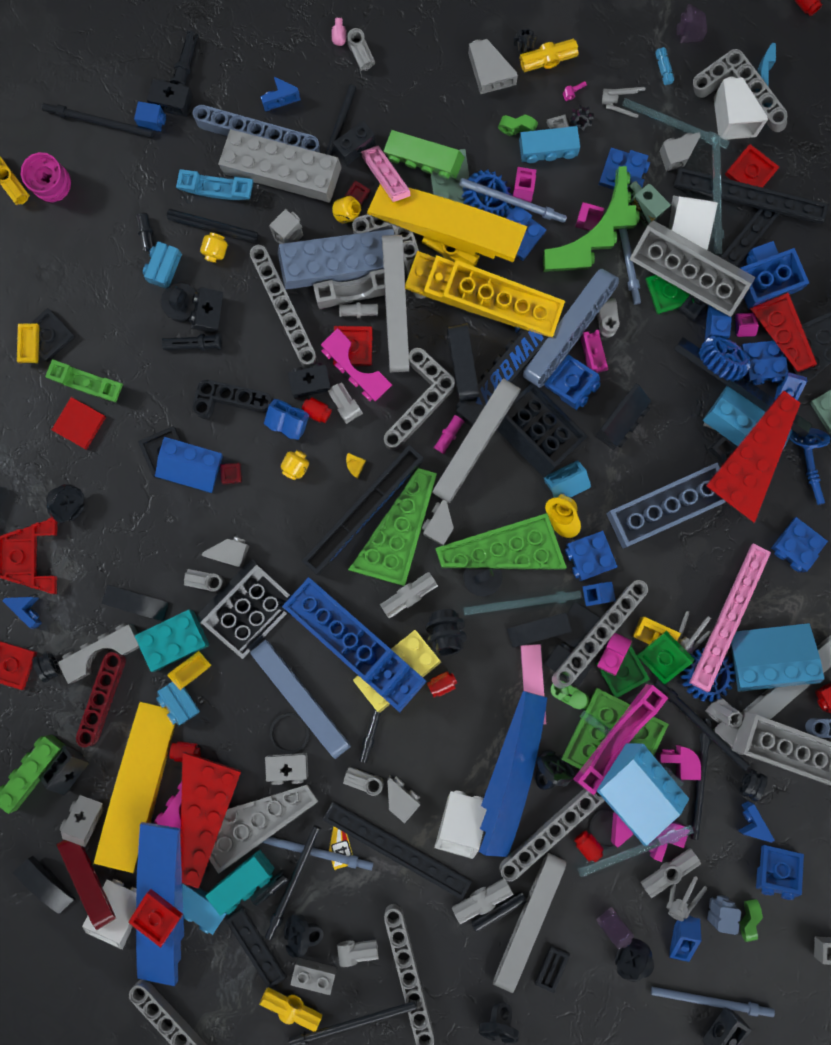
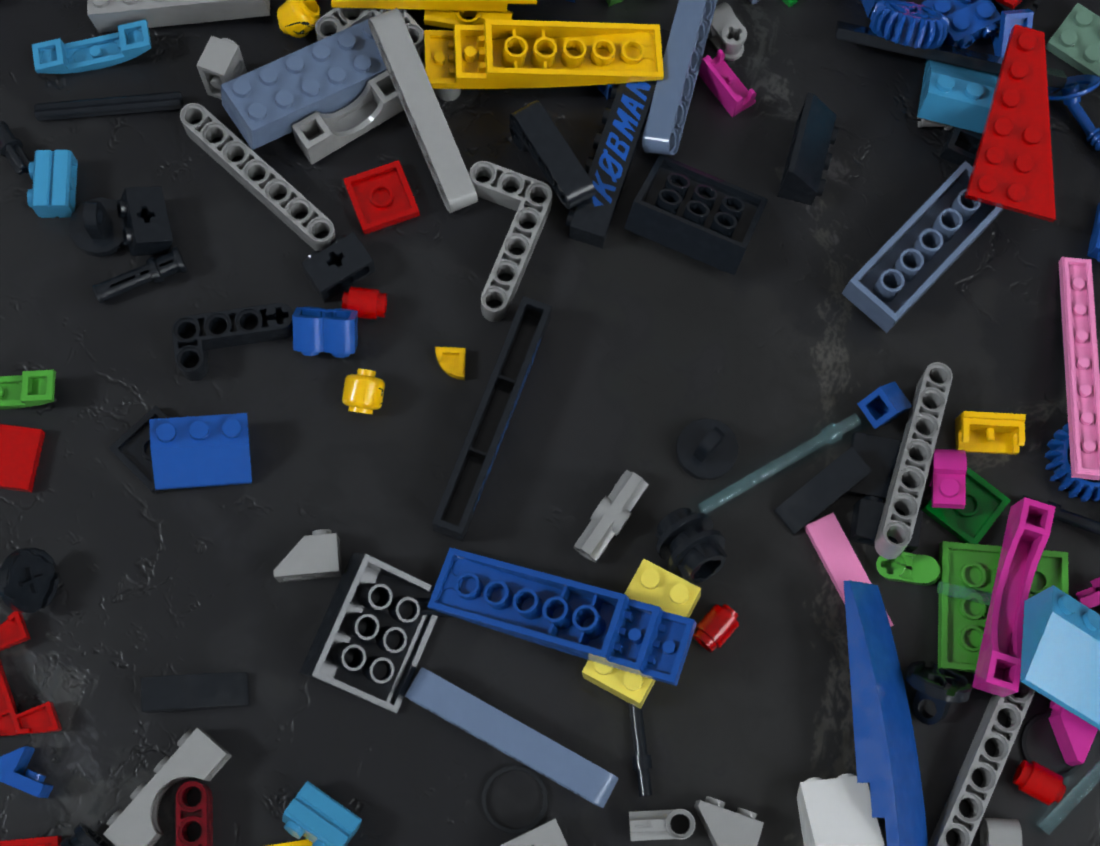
camera: 30 degrees left, 10 degrees down
teal brick [135,610,210,672] -> none
yellow tile [167,651,211,690] -> none
light grey piece [184,569,226,592] -> none
yellow head [200,232,228,263] -> none
dark red tile [220,463,242,484] -> none
dark pink arch [321,328,392,402] -> none
light grey piece [328,383,363,424] -> none
light grey pin [339,302,378,318] -> none
bright green wing [348,468,437,586] -> none
light grey slope [422,499,453,546] -> none
light grey beam [432,378,521,503] -> none
dark pink pin [434,415,465,454] -> none
bright green wing [435,513,566,569] -> none
blue plate [544,355,601,410] -> none
dark azure panel [544,460,591,498] -> none
yellow piece [545,493,581,538] -> none
blue plate [565,531,617,581] -> none
green tile [637,631,695,684] -> none
light grey plant [677,611,711,654] -> none

